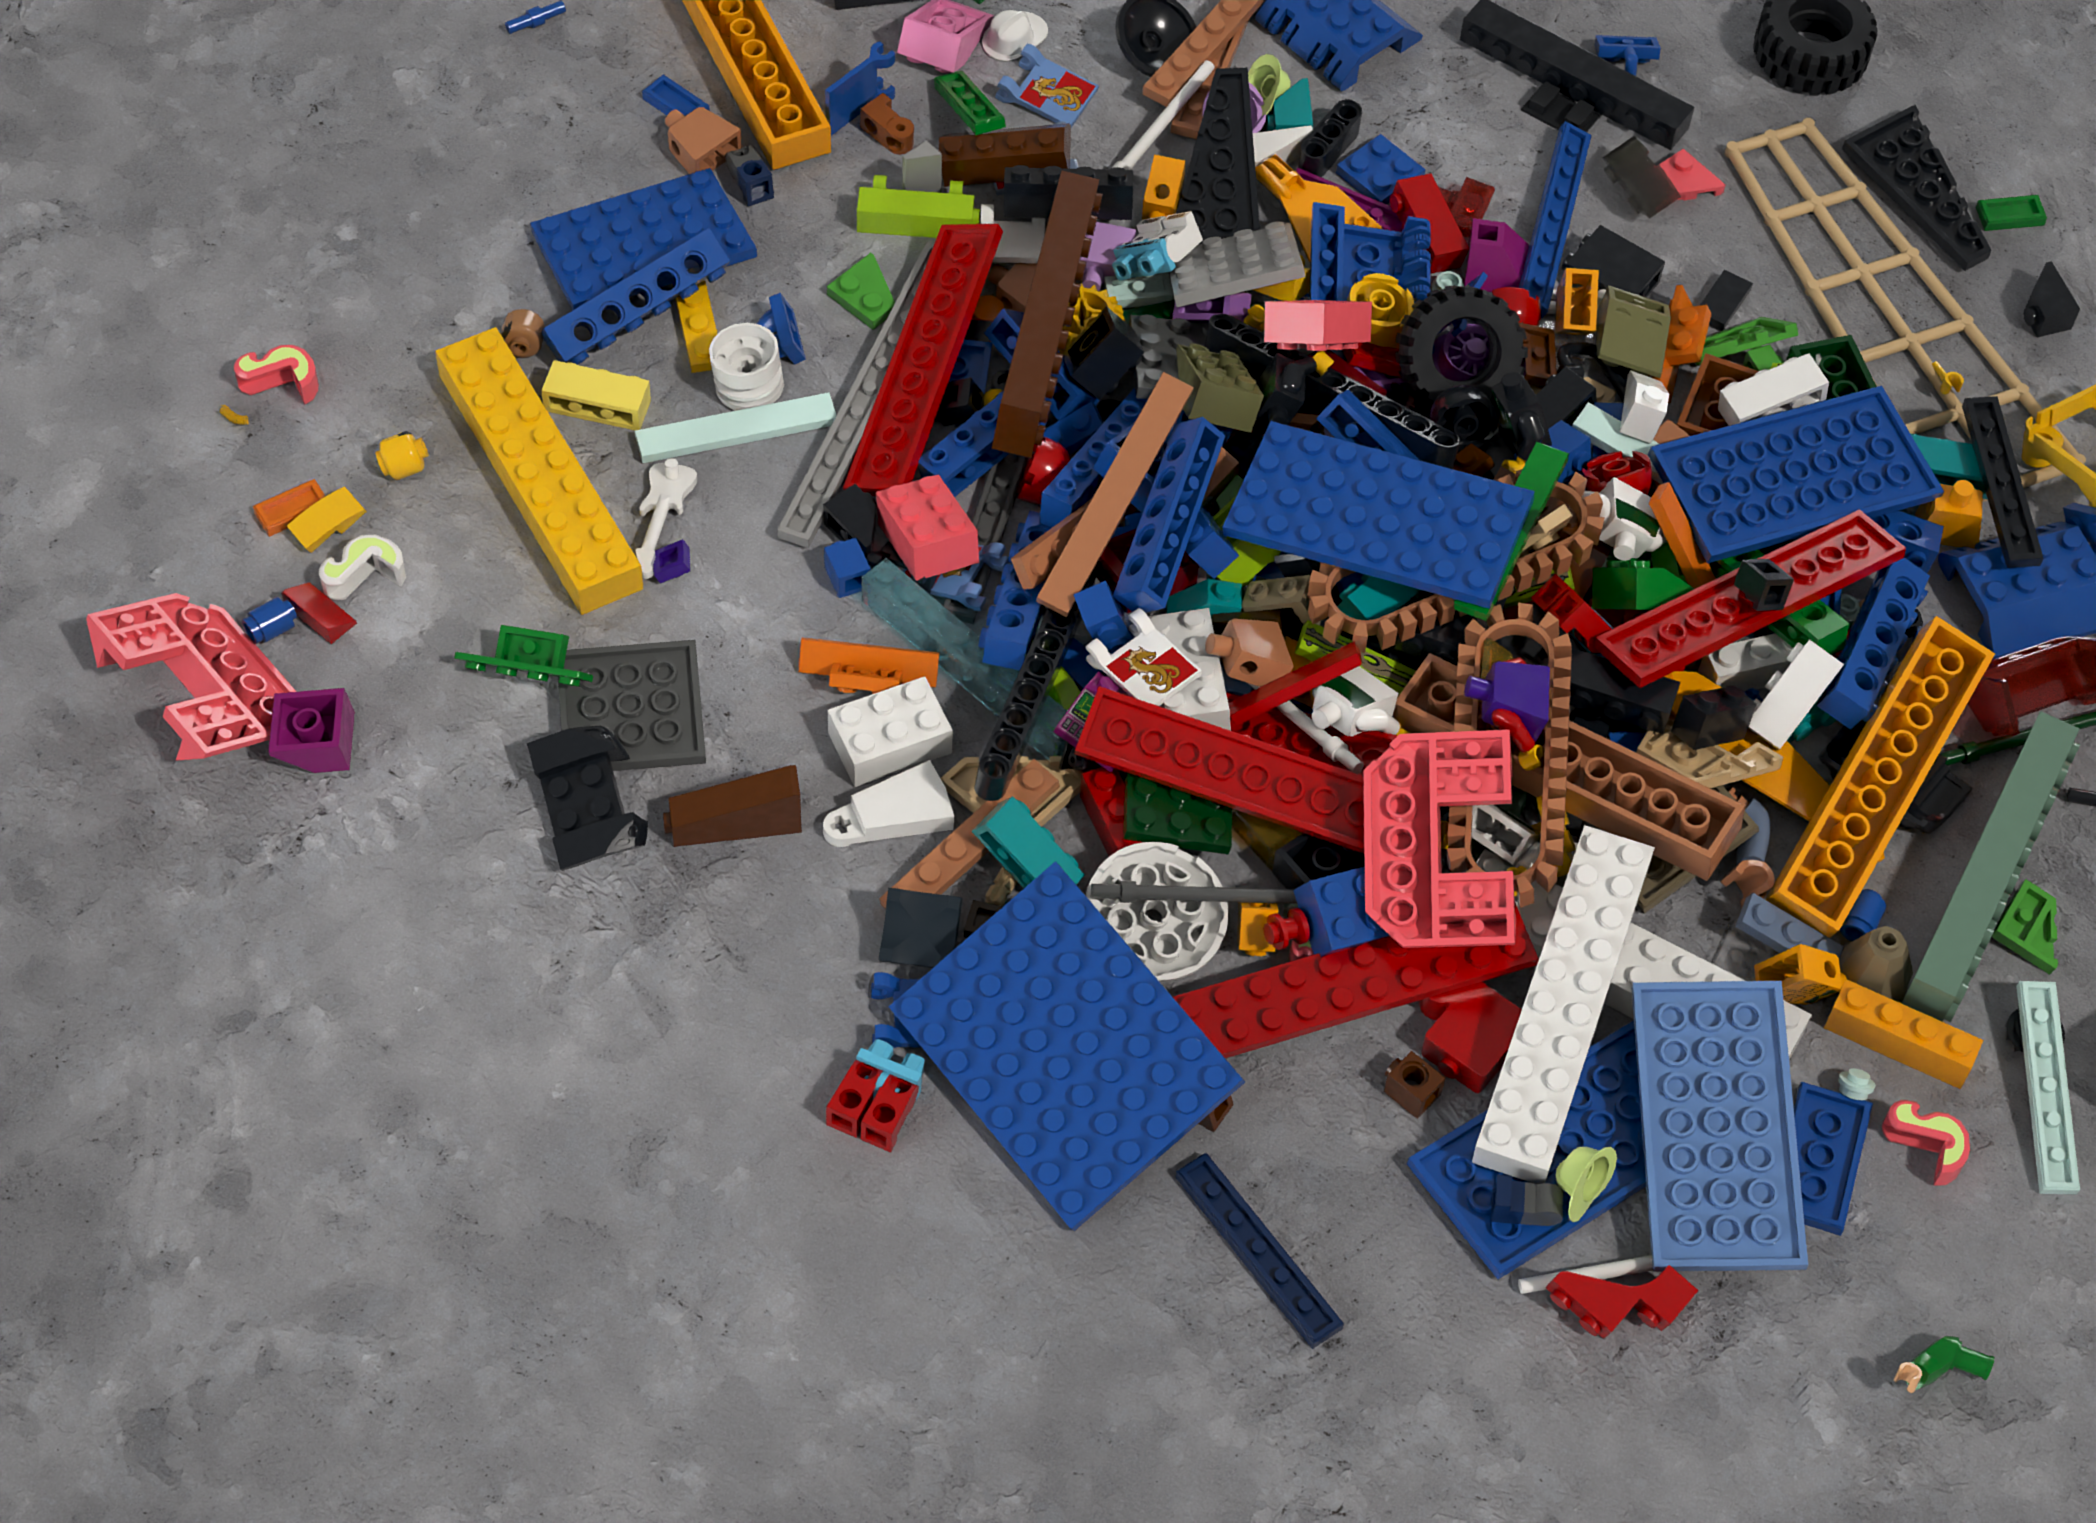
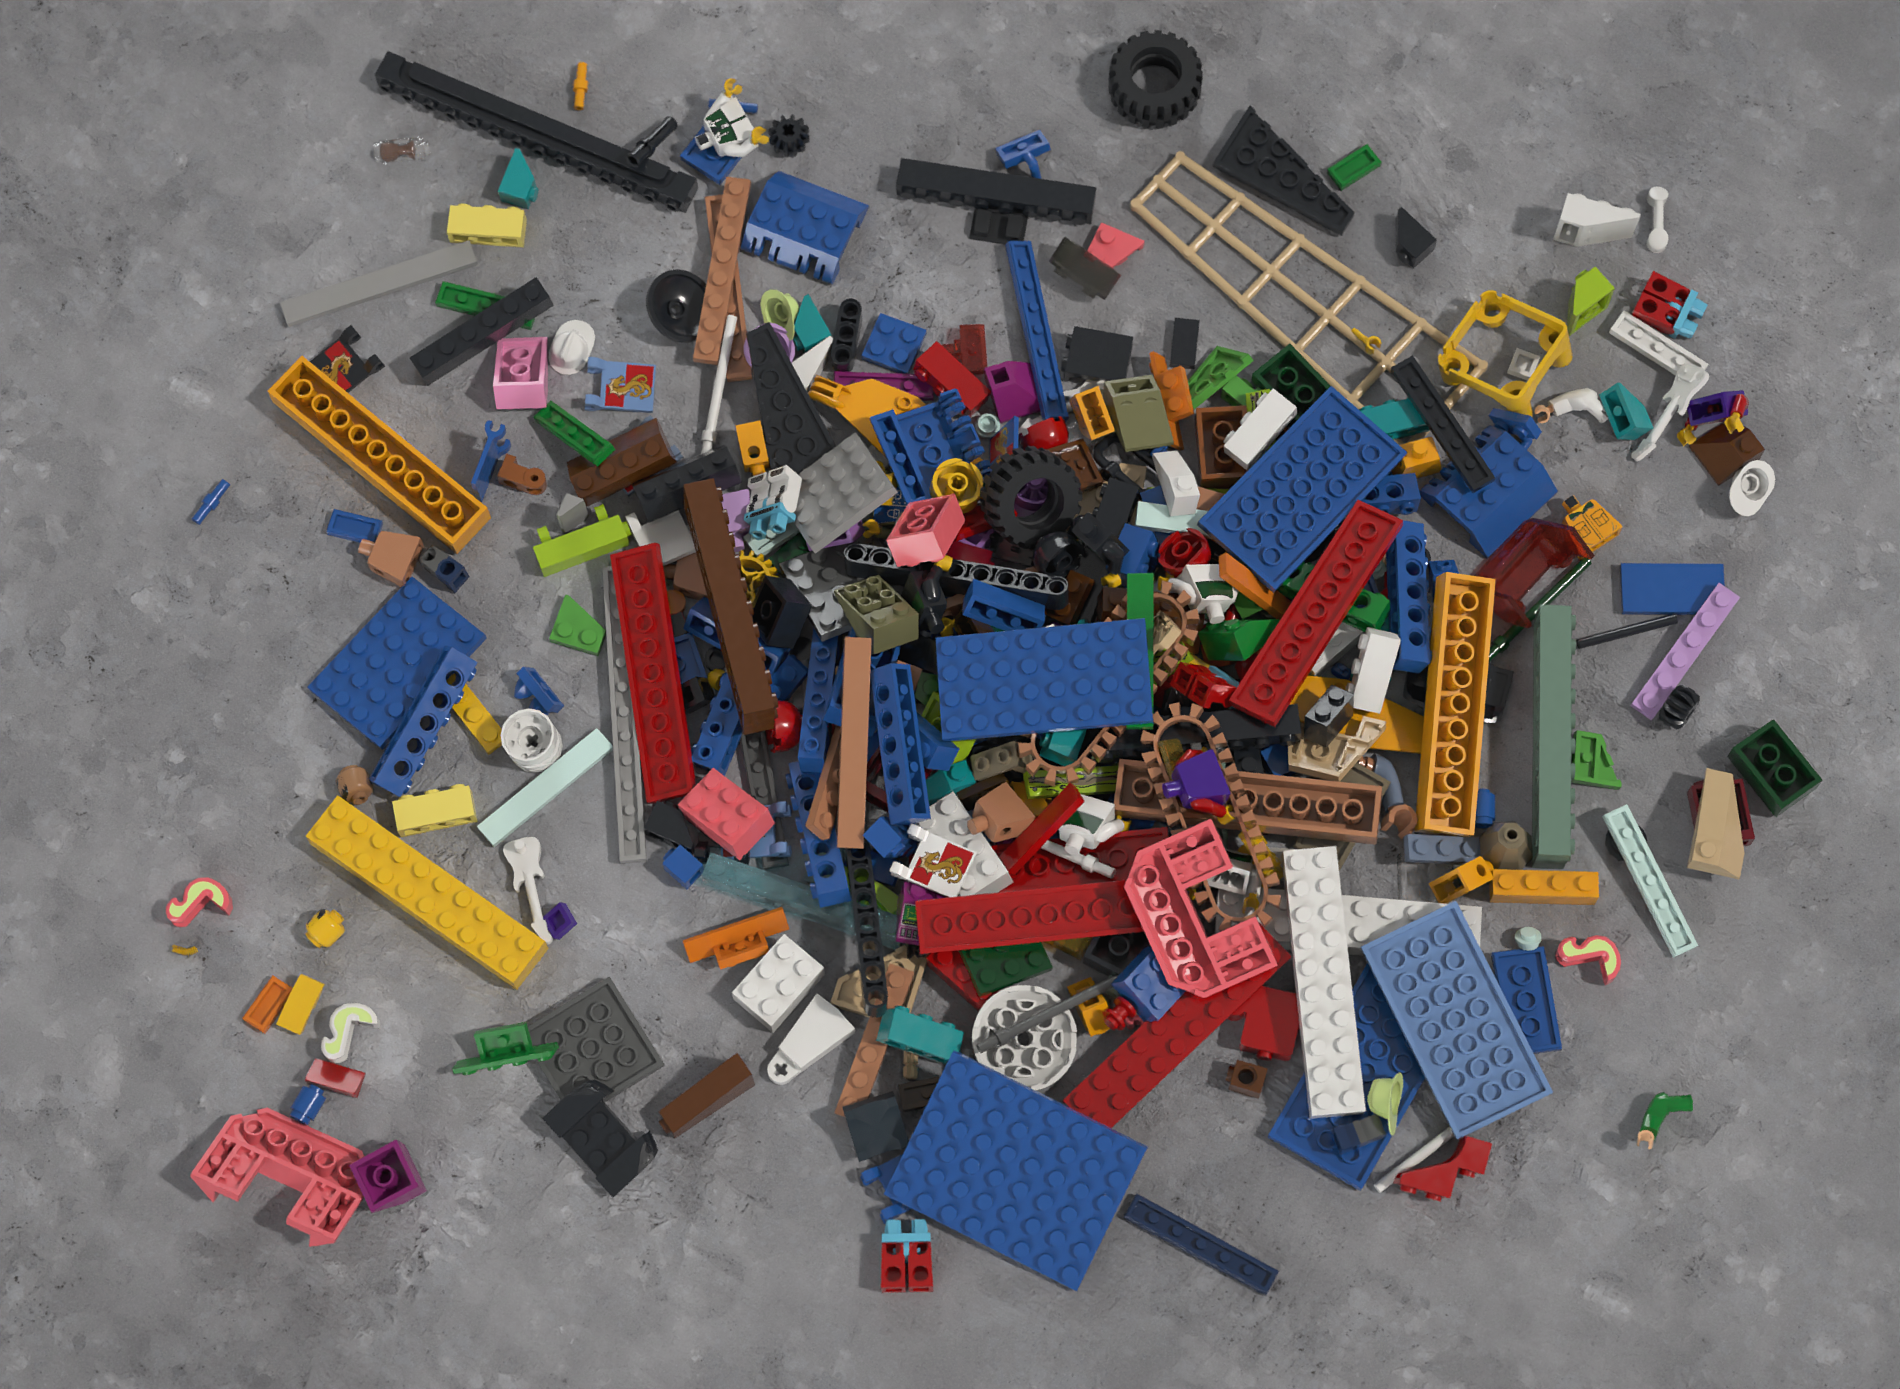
camera: 20 degrees left, 15 degrees up
black brick [1734,559,1794,611] -> none

